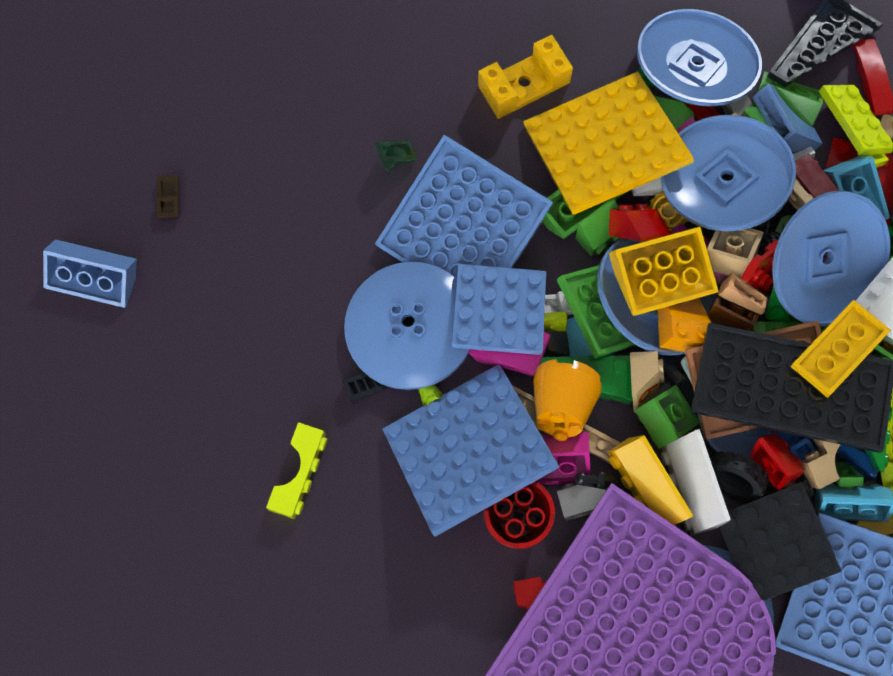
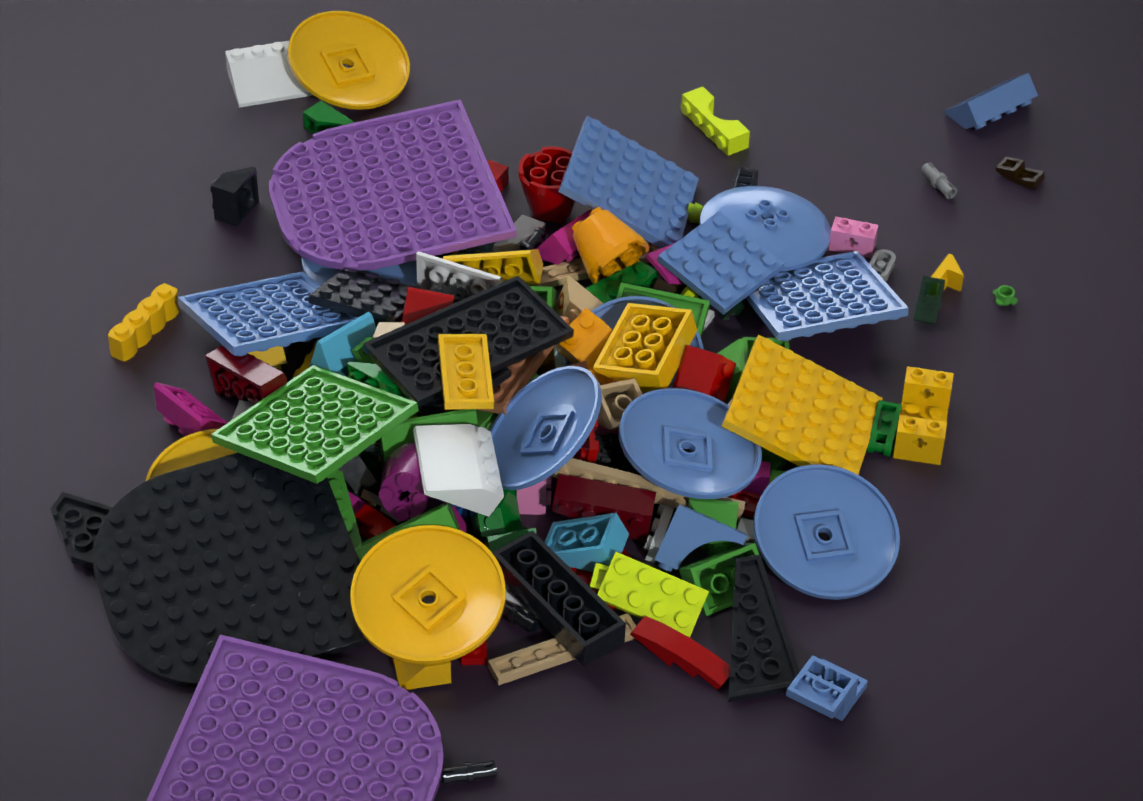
camera: 125 degrees right, 30 degrees down
none -> bright pink brick [829,216,878,259]
none -> green plate [867,400,902,457]
none -> light grey plate [869,249,896,282]
none -> light grey pin [921,162,957,199]
none -> yellow slope [927,254,964,298]
none -> bright green plate [993,285,1018,306]

